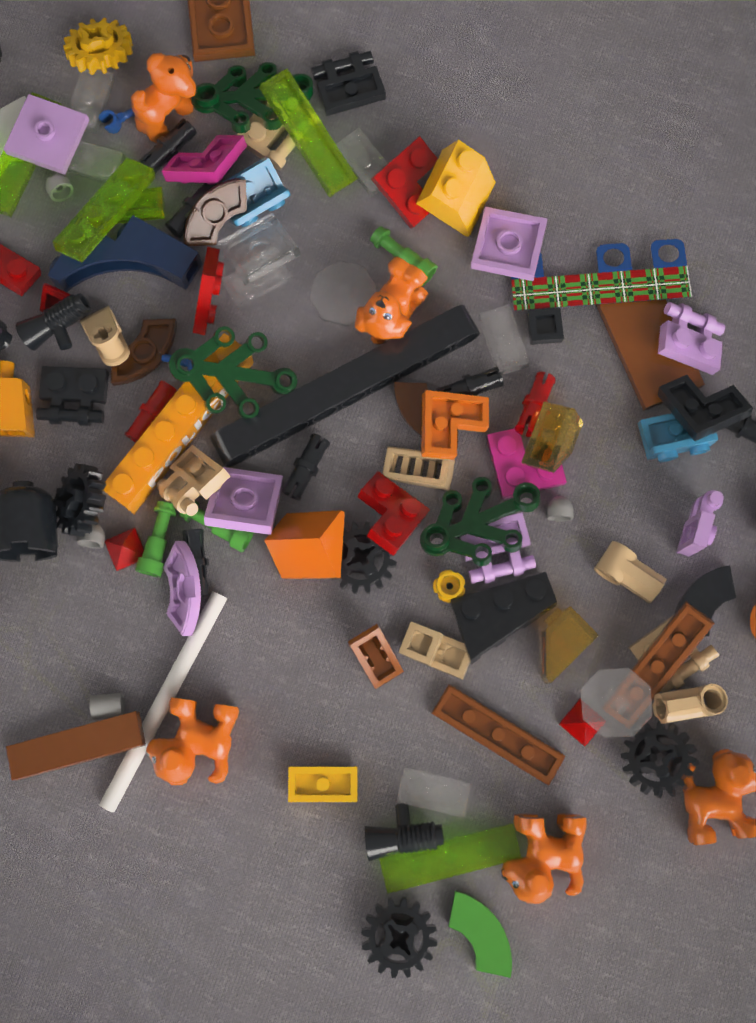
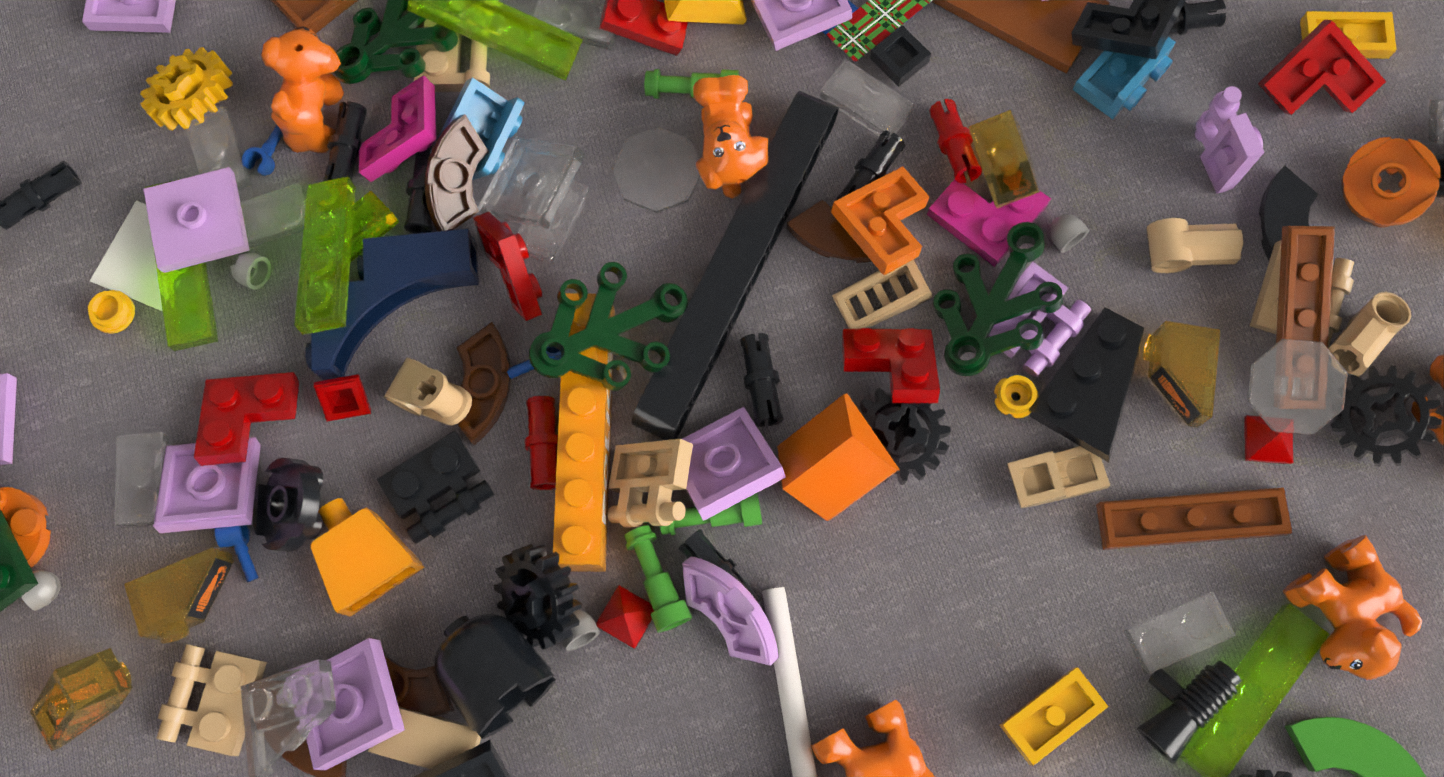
camera: 30 degrees left, 5 degrees down
black piece [16,293,91,351] -> none
dark orange slope [348,624,404,689] -> none

